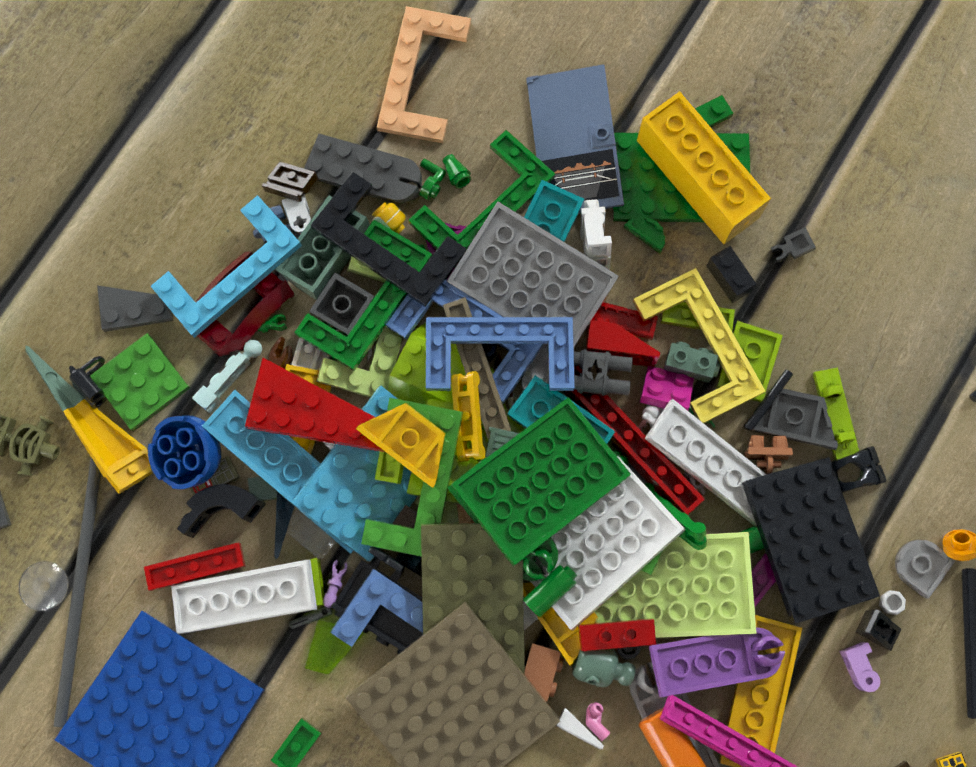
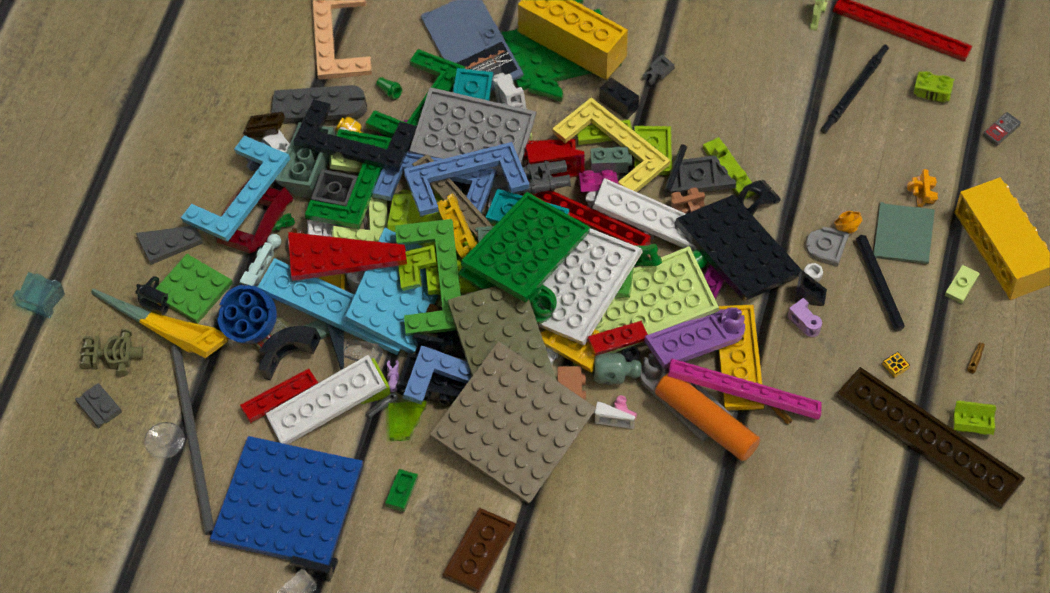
camera: 20 degrees left, 20 degrees down
yellow wing [356,403,446,488] -> none
green plate [420,158,446,200] -> none
green brick [523,565,577,618] -> none

